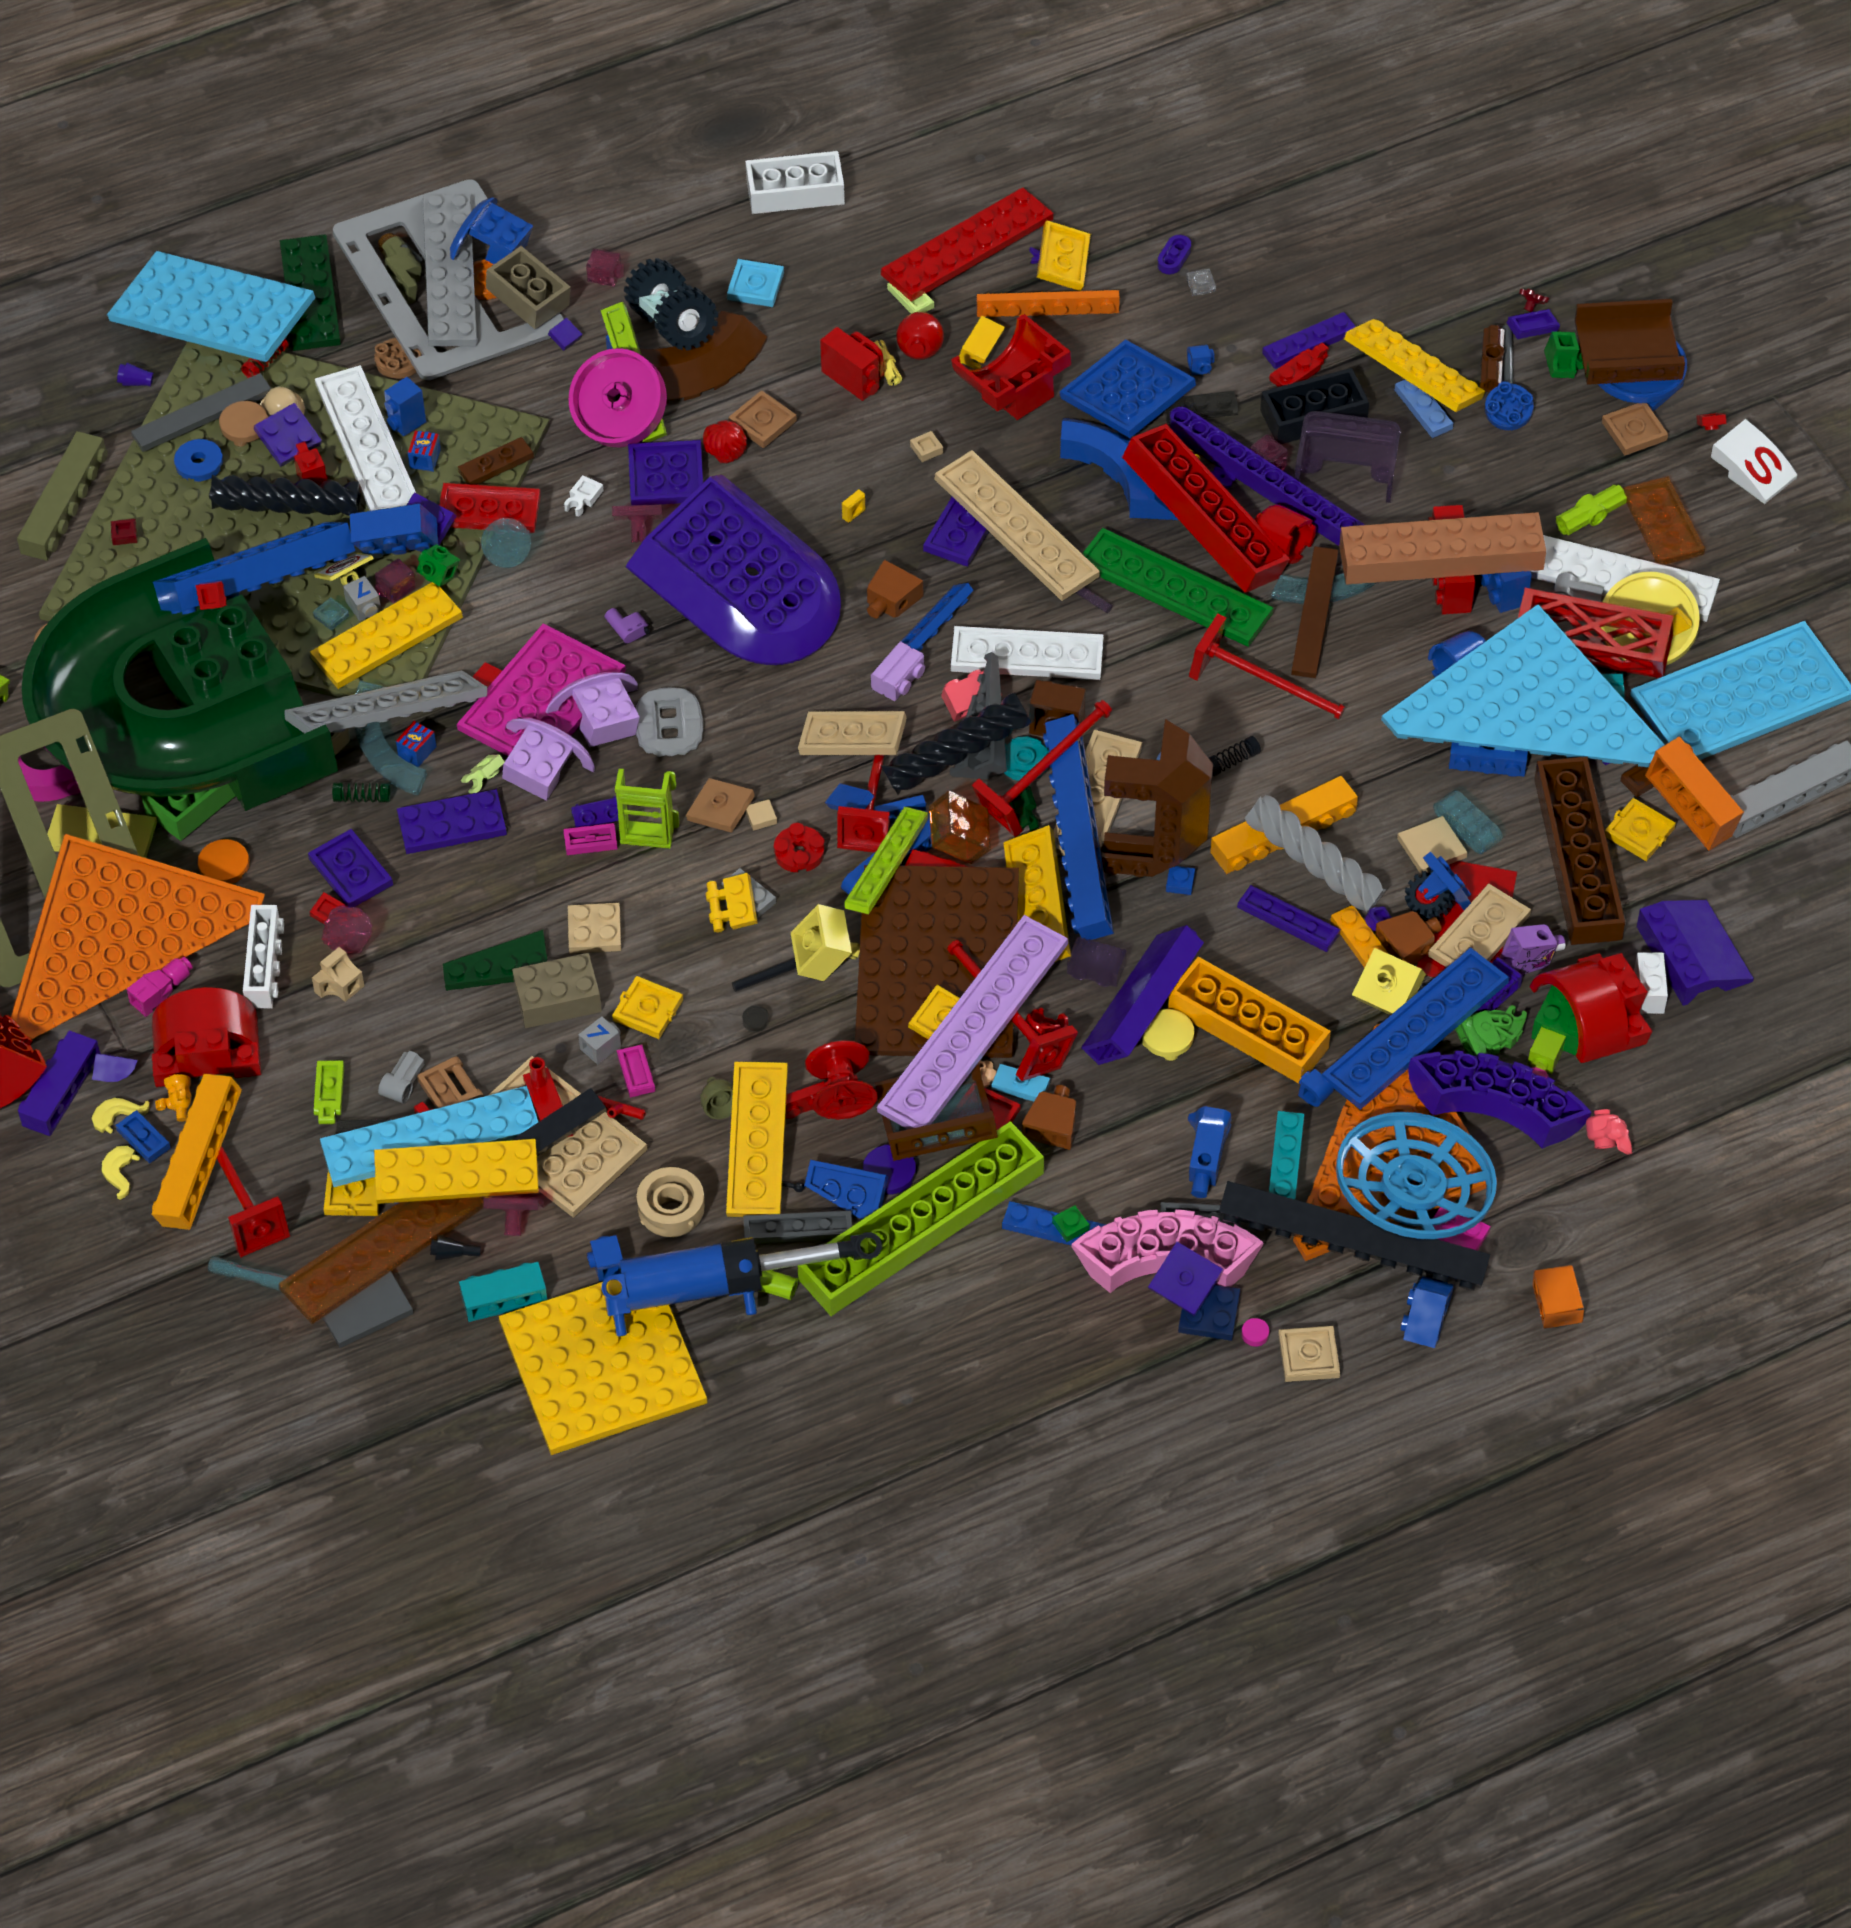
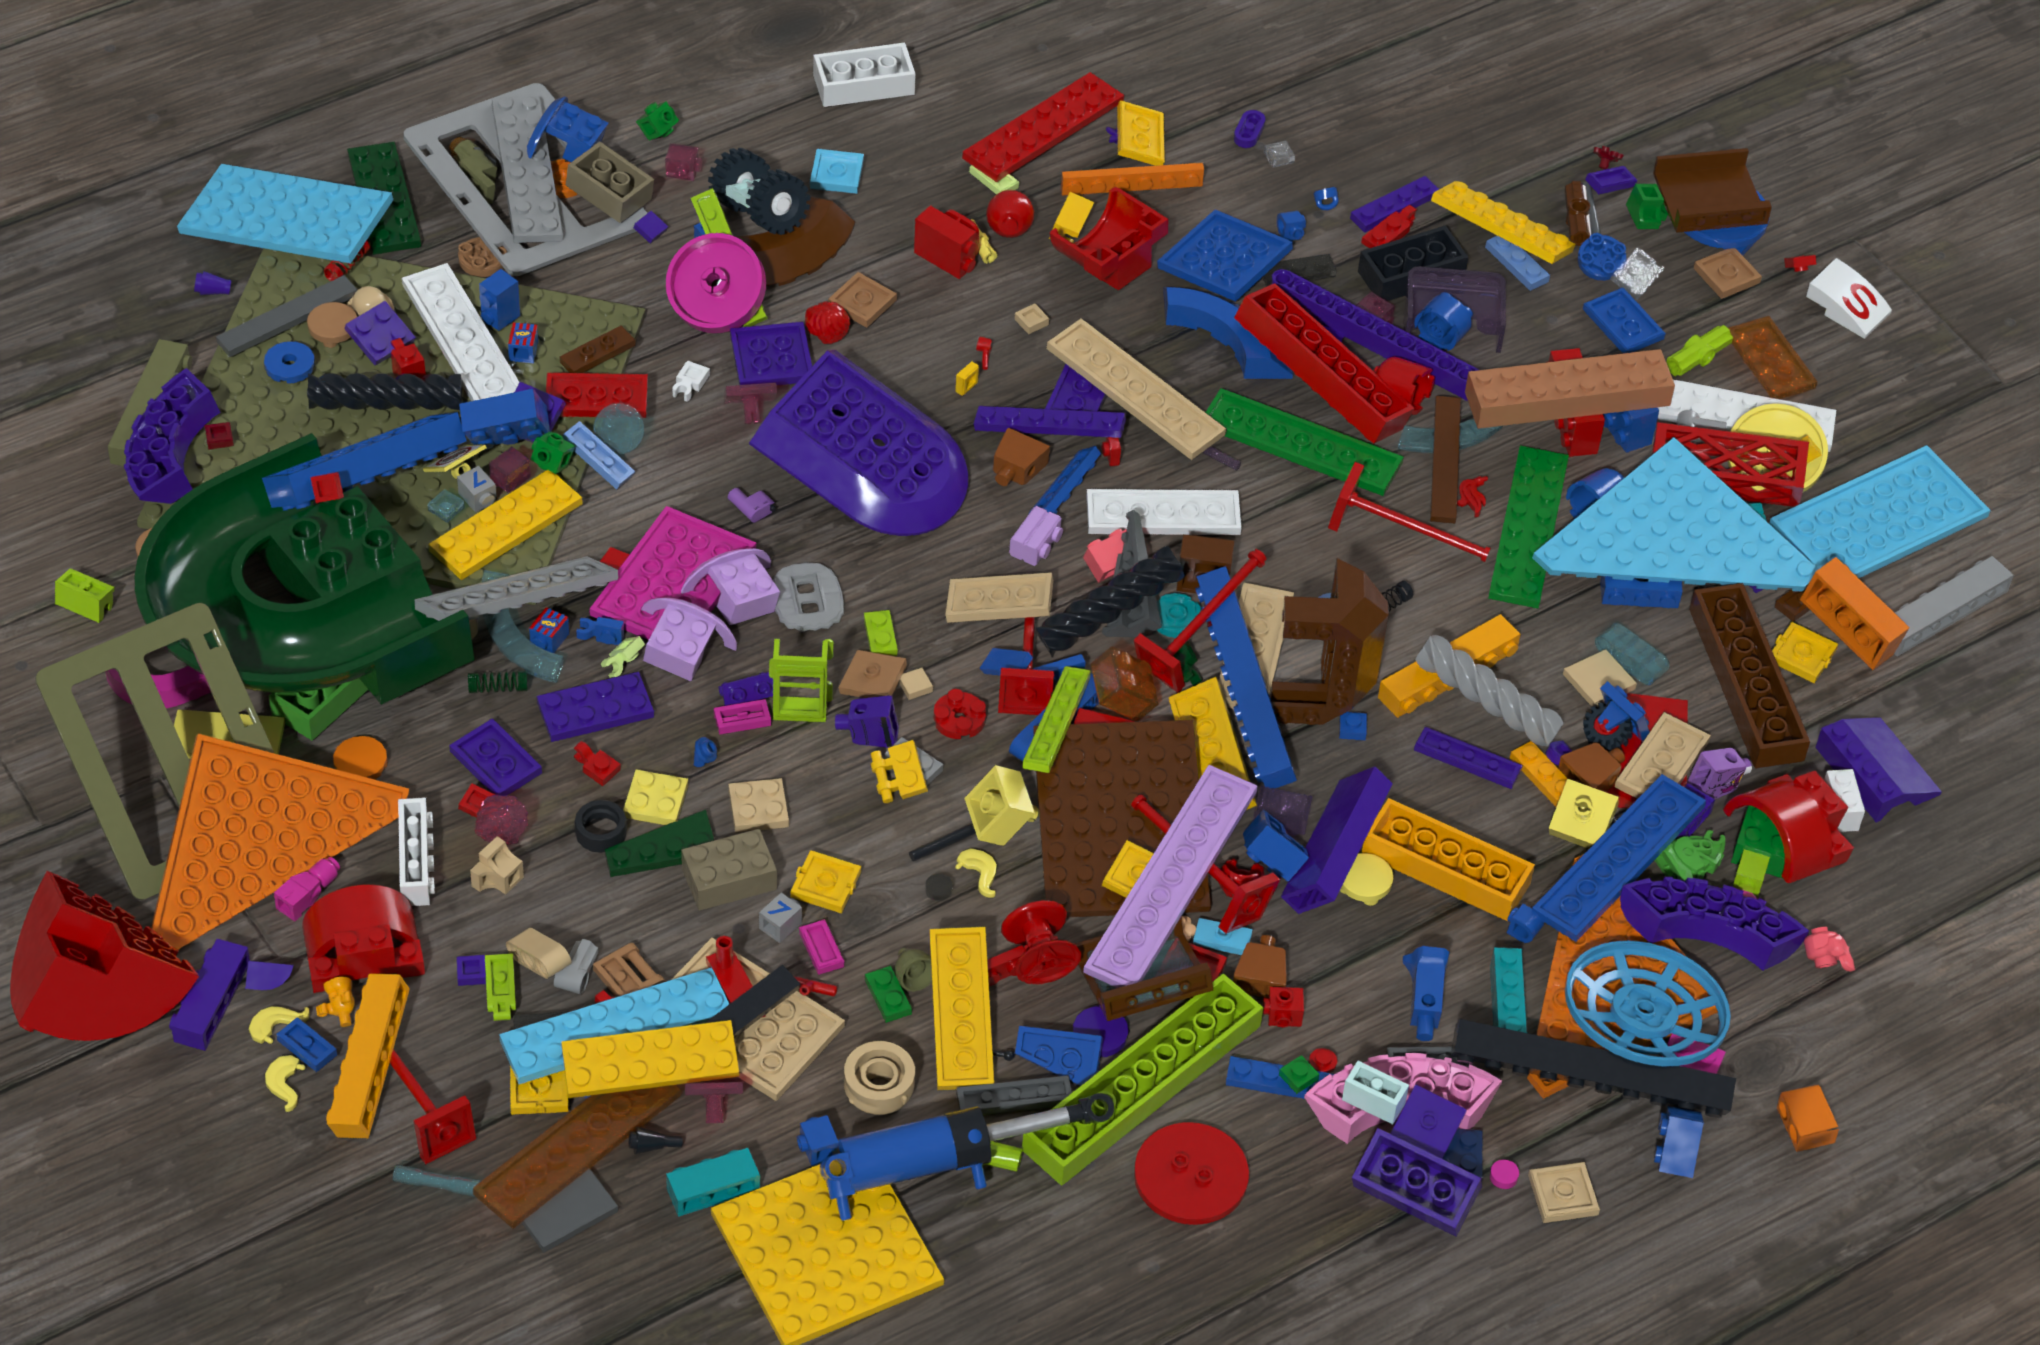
camera: 10 degrees left, 5 degrees down
none -> dark purple brick [124,368,221,504]
none -> dark purple plate [457,955,486,986]
none -> tan beam [506,928,571,979]
none -> medium blue plate [562,421,635,490]
none -> red plate [574,741,621,786]
none -> black tyre [575,800,627,853]
none -> blue plate [576,617,624,645]
none -> light yellow plate [623,770,688,825]
none -> green brick [636,101,679,141]
none -> blue plate [694,737,717,767]
none -> dark purple torso [835,696,899,748]
none -> lime plate [864,610,898,657]
none -> green plate [865,966,912,1023]
none -> light yellow piece [955,848,997,898]
none -> dark purple plate [974,406,1126,438]
none -> red hand [976,336,992,370]
none -> red plate [1102,437,1121,466]
none -> red plate [1134,1122,1249,1225]
none -> blue brick [1243,809,1309,882]
none -> red brick [1263,987,1304,1028]
none -> red plate [1309,1048,1337,1073]
none -> blue tile [1313,187,1339,210]
none -> light aqua brick [1342,1061,1409,1124]
none -> dark purple brick [1352,1128,1482,1237]
none -> blue brick [1414,292,1473,351]
none -> red piece [1457,476,1488,518]
none -> green plate [1488,446,1569,609]
none -> blue tile [1583,287,1666,354]
none -> clear plate [1610,247,1665,300]

